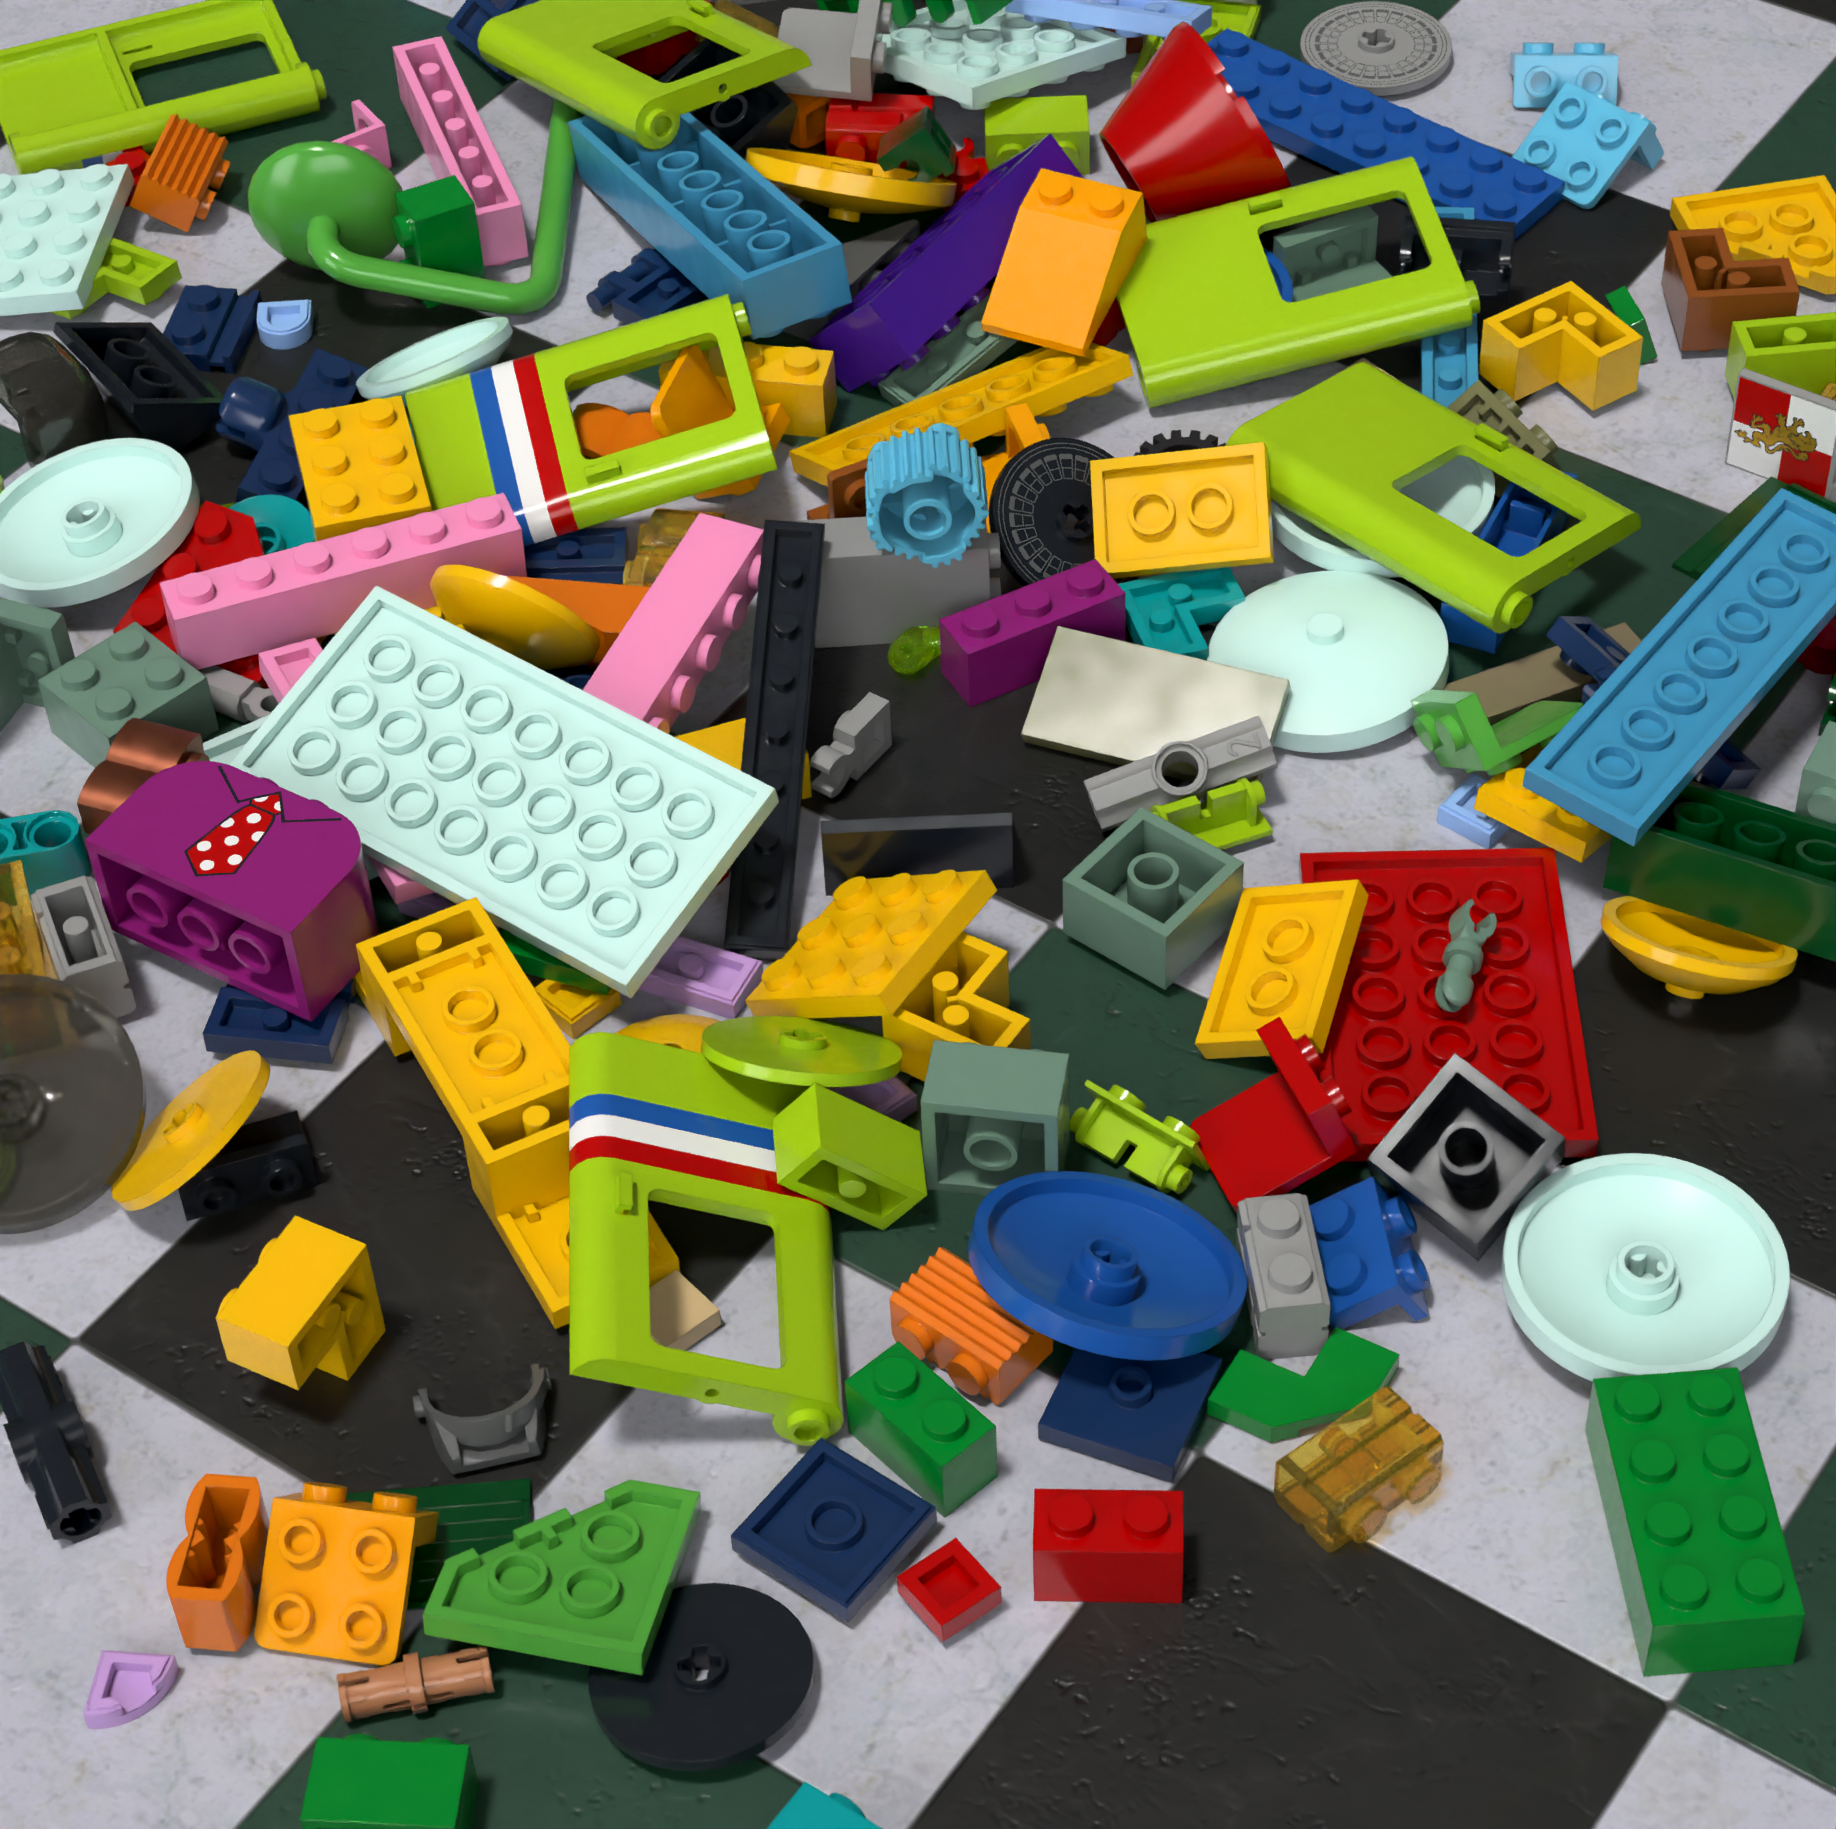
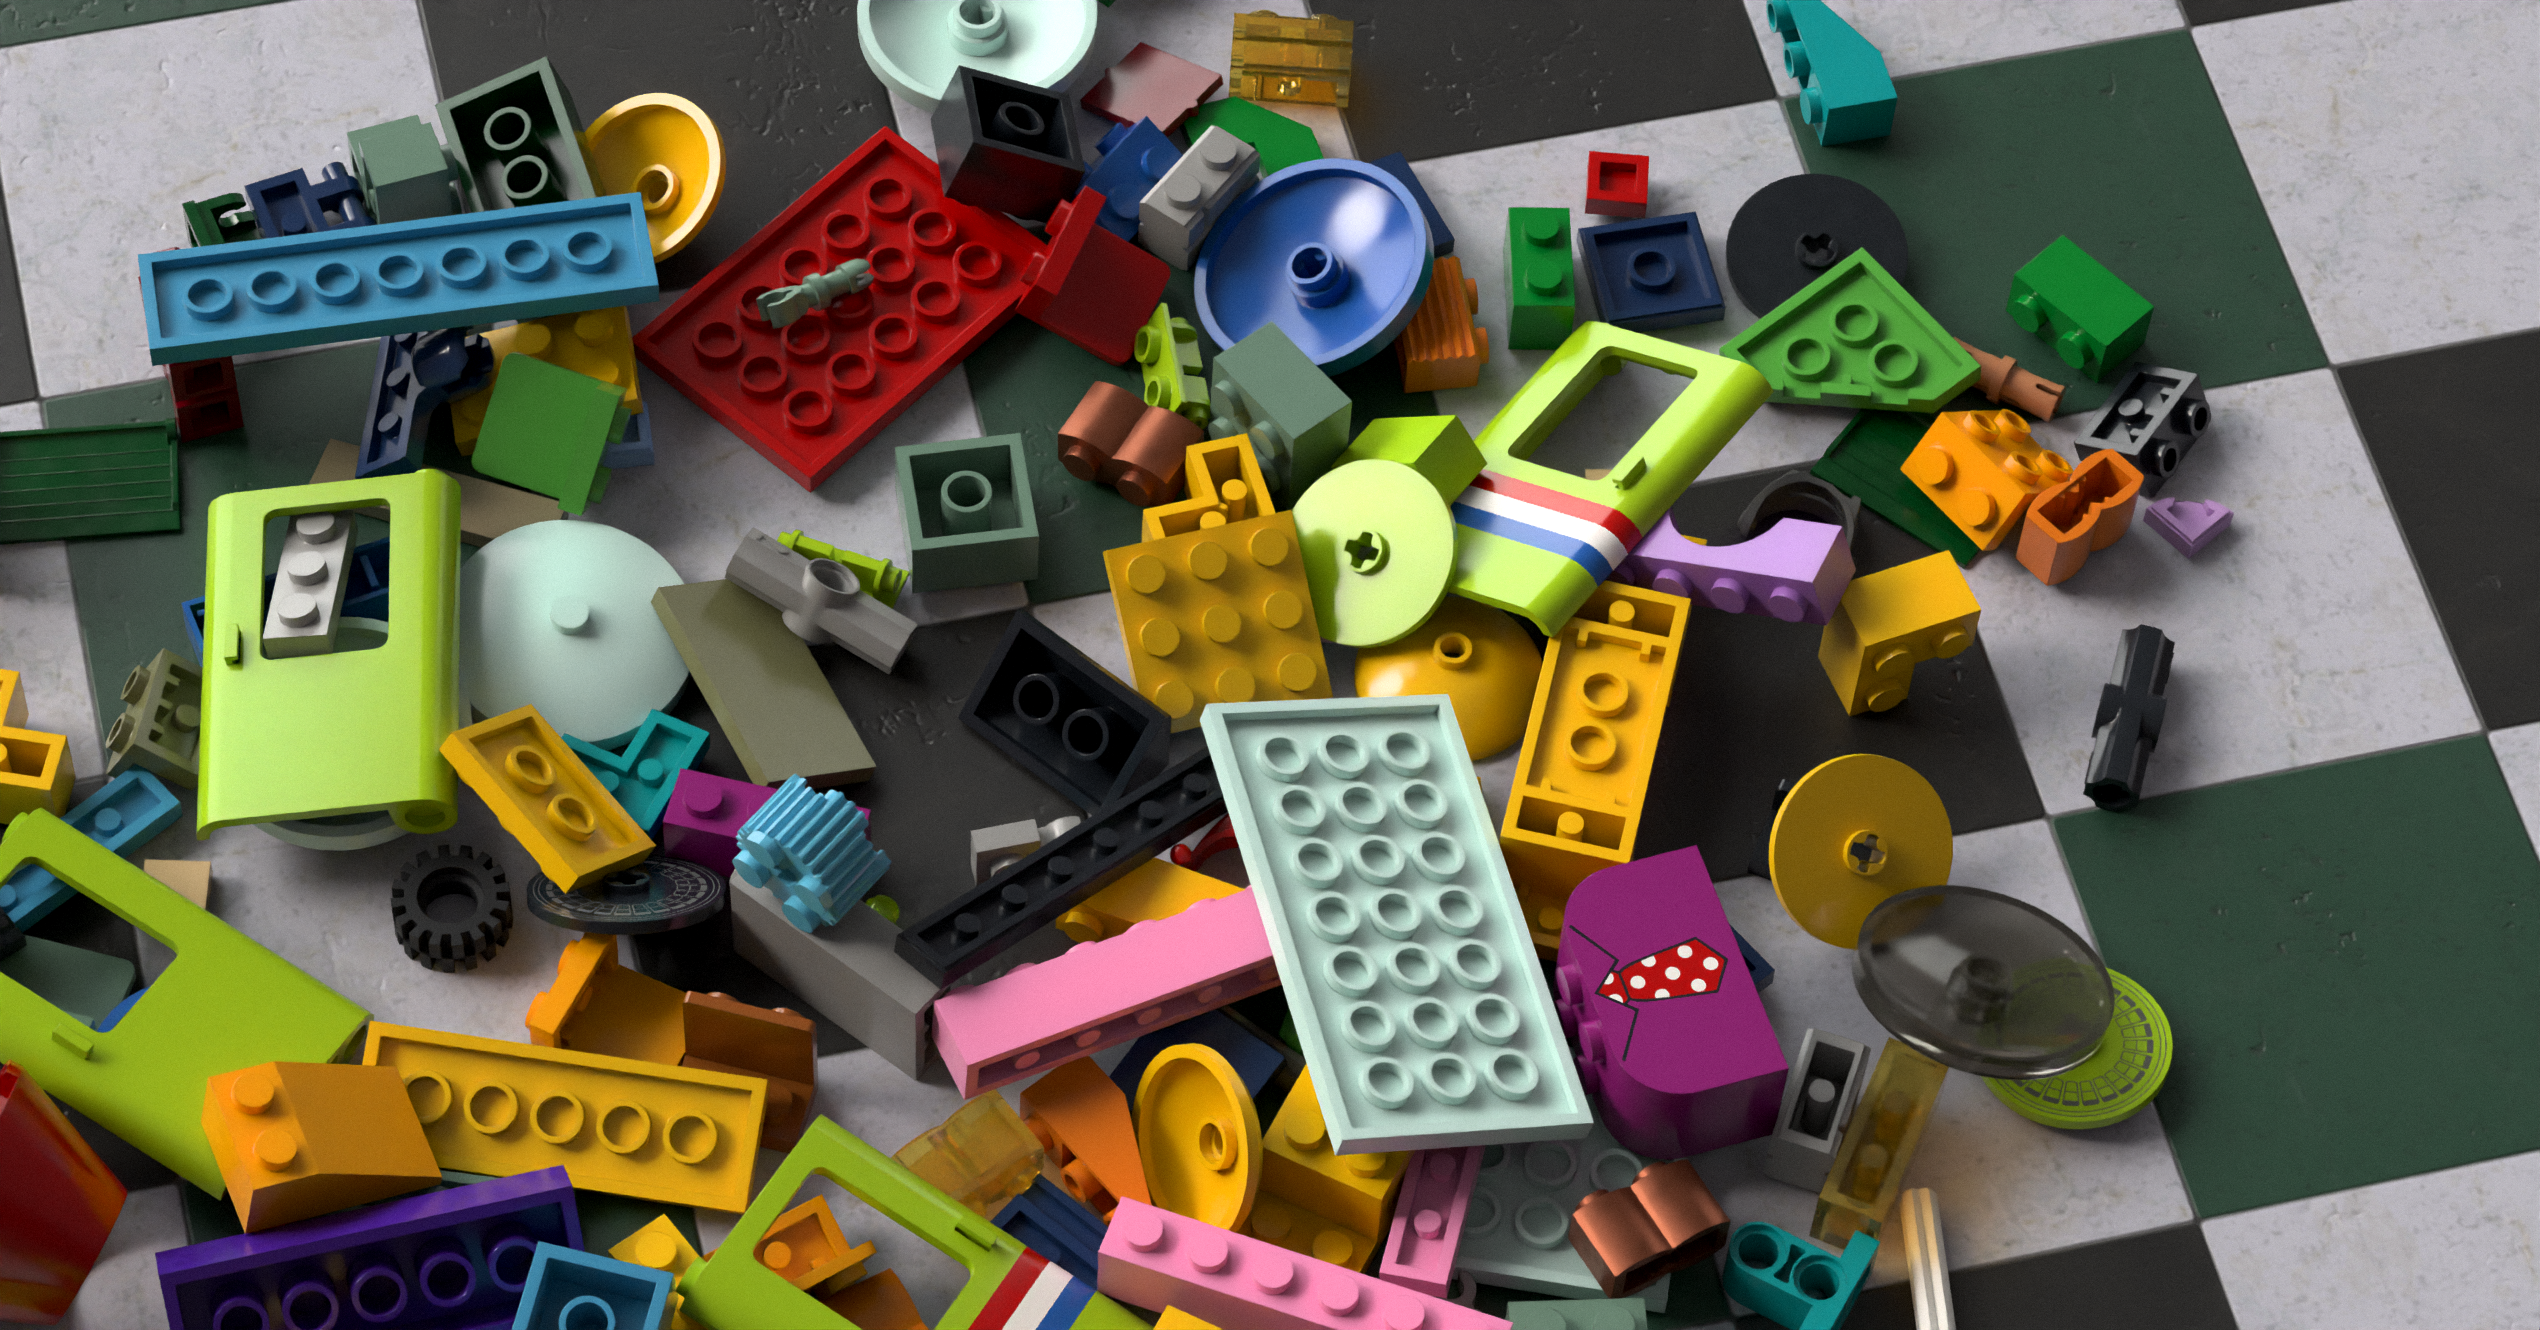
camera: 145 degrees left, 10 degrees up
red brick [1033,1489,1183,1604] -> none
yellow plate [1195,879,1369,1059] -> none
none -> light grey plate [263,510,359,658]
none -> copper brick [1058,381,1204,507]
none -> piece [1080,42,1224,138]
none -> medium lavender arch [1605,507,1856,626]
none -> black bracket [2074,362,2211,498]

